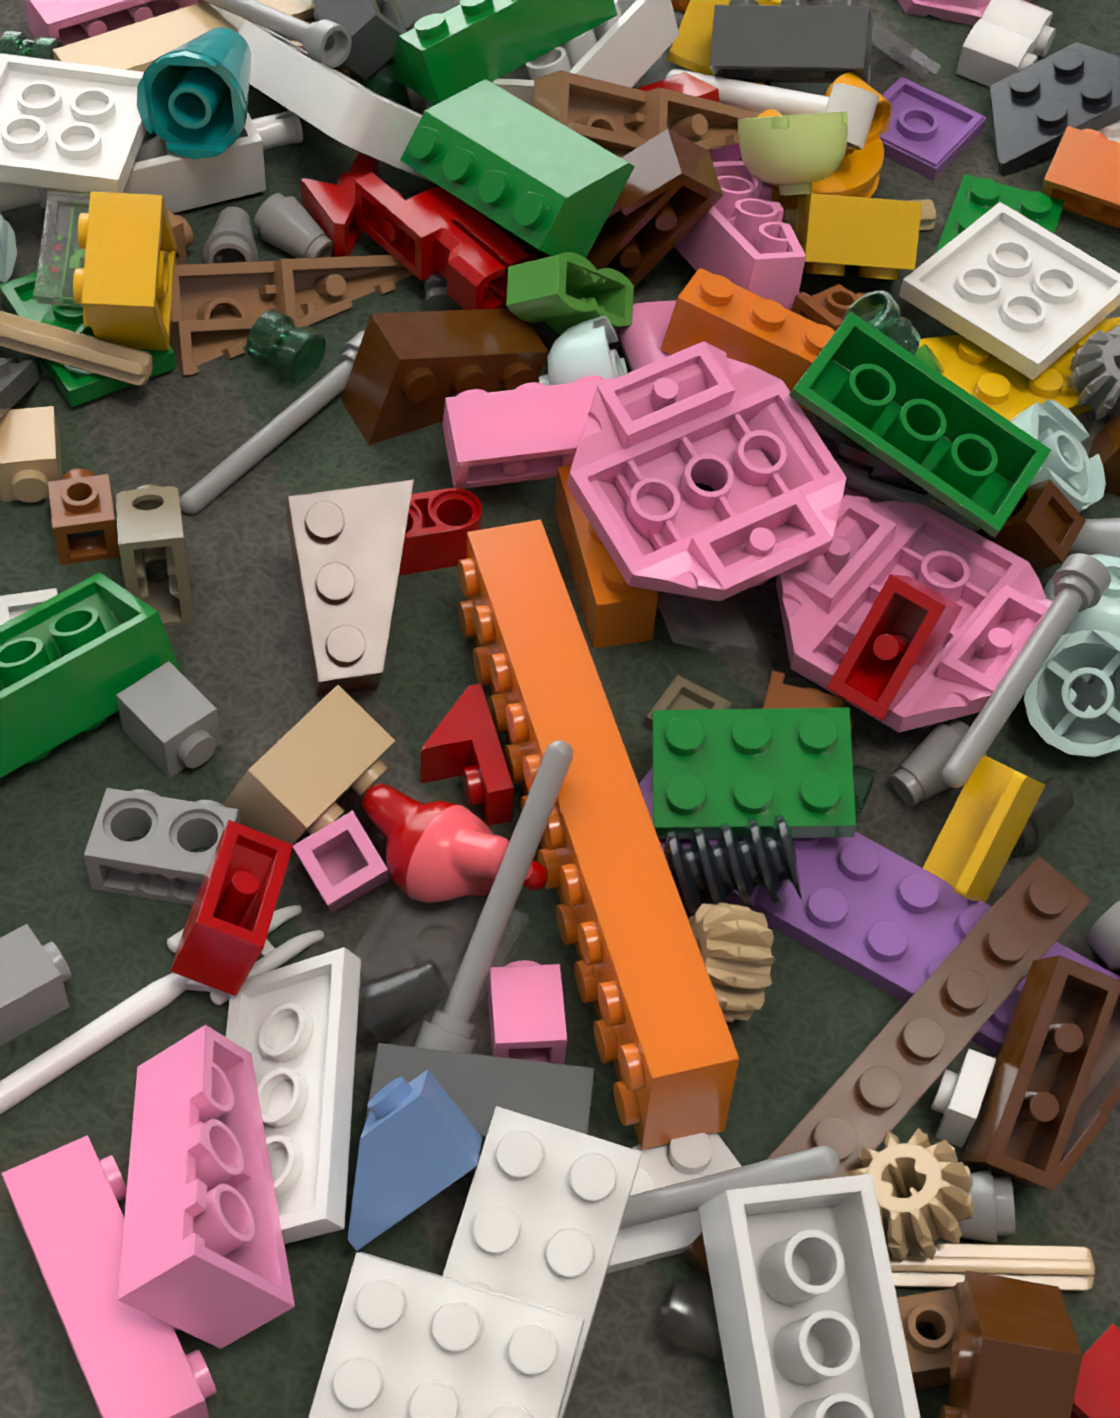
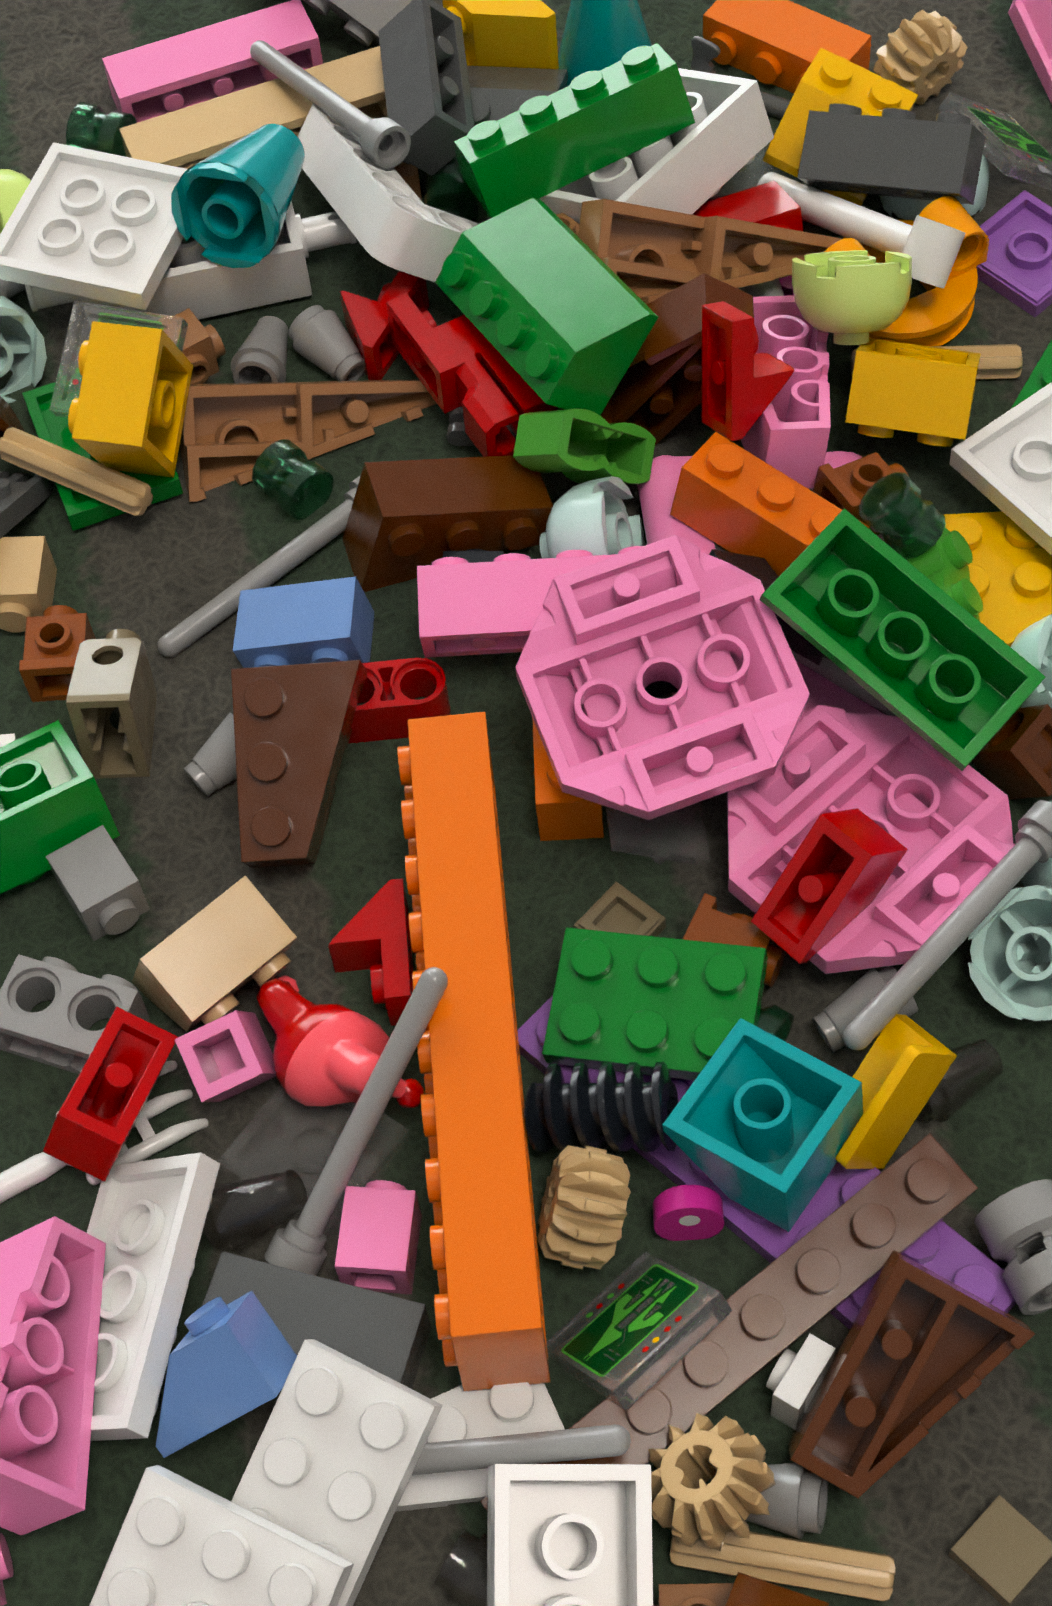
camera: 20 degrees right, 5 degrees up
none -> light grey cone [183,712,237,797]
none -> medium blue brick [233,576,374,668]
none -> clear tile [547,1252,732,1410]
none -> dark pink tile [652,1185,724,1241]
none -> teal slope [662,1018,863,1232]
none -> red slope [702,301,794,441]

